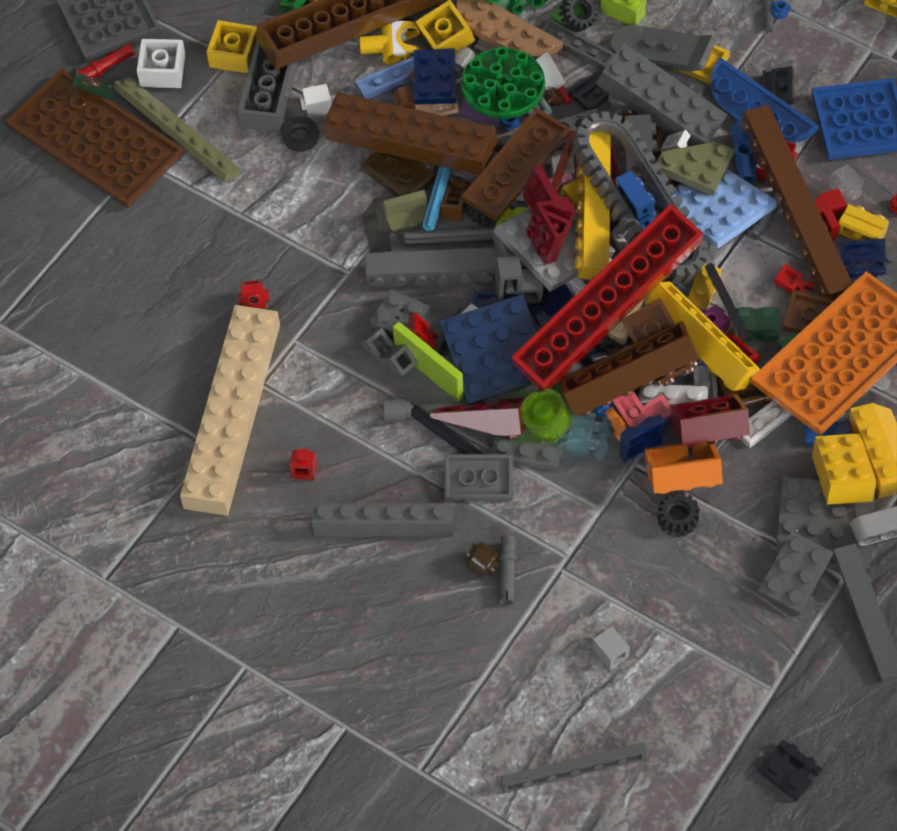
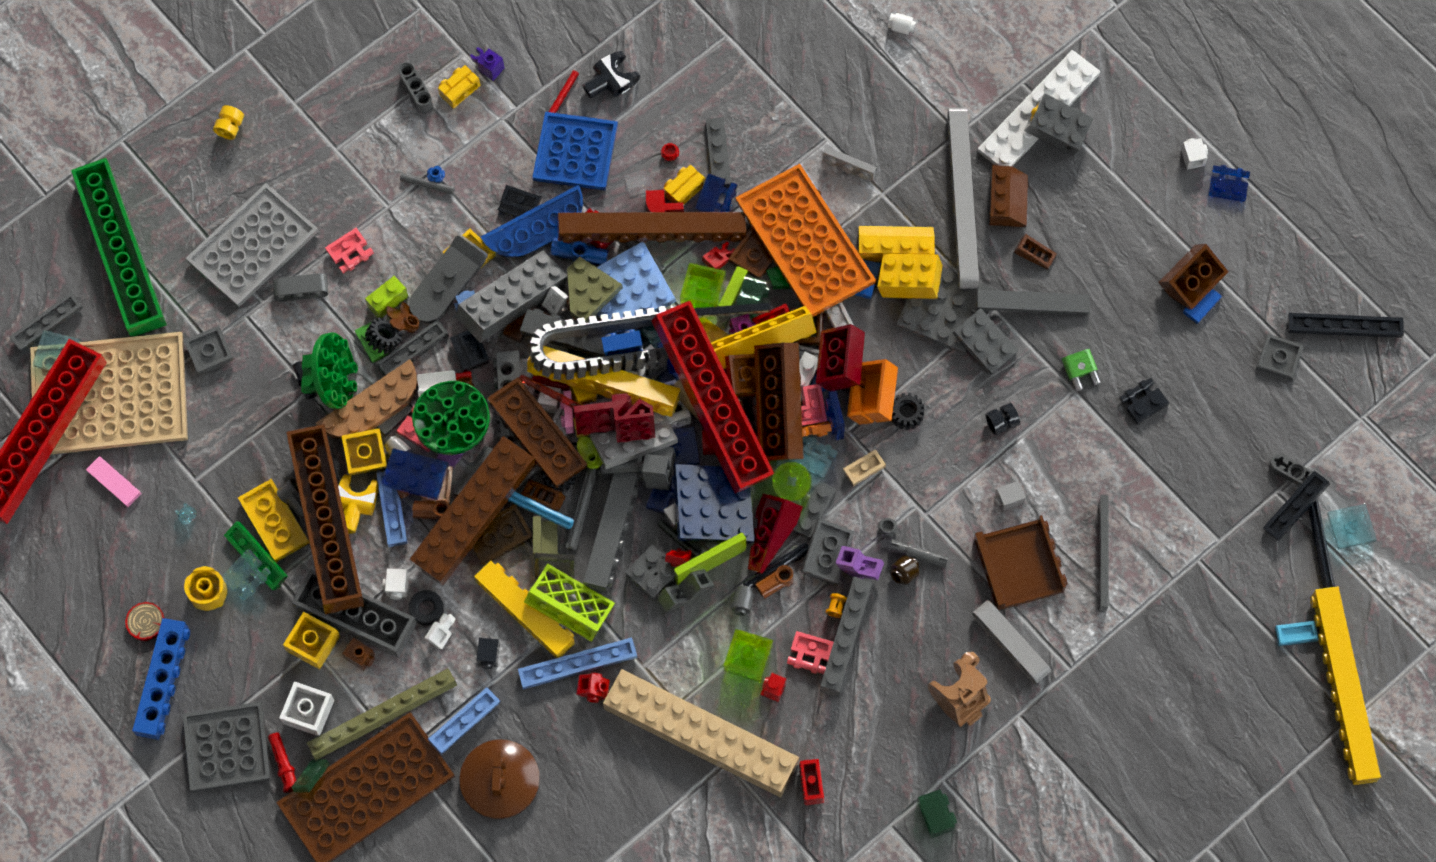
camera: 75 degrees left, 10 degrees up
none -> reddish brown brick [342,637,375,671]
none -> reddish brown plate [386,302,419,333]
none -> white plate [425,613,455,649]
none -> medium blue plate [428,687,500,755]
none -> reddish brown bracket [459,739,540,819]
none -> yellow brick [474,561,575,658]
none -> black brick [476,638,500,669]
none -> medium blue plate [518,638,637,689]
none -> lime fence [524,564,615,642]
none -> clear neon green brick [680,263,726,308]
none -> lime piece [718,266,748,306]
none -> clear neon green brick [724,629,773,683]
none -> dark orange piece [755,566,794,599]
none -> coral plate [787,631,834,674]
none -> red brick [799,759,824,805]
none -> light orange bush [825,593,847,618]
none -> medium lavender brick [836,546,884,580]
none -> tan plate [843,449,886,486]
none -> dark grey plate [878,518,897,537]
none -> clear green brick [917,789,957,838]
none -> medium nougat animal [928,652,991,727]
none -> light grey beam [972,600,1051,684]
none -> reddish brown panel [974,515,1068,610]
none -> black wheel [985,403,1020,436]
none -> bright green piece [1061,349,1100,391]

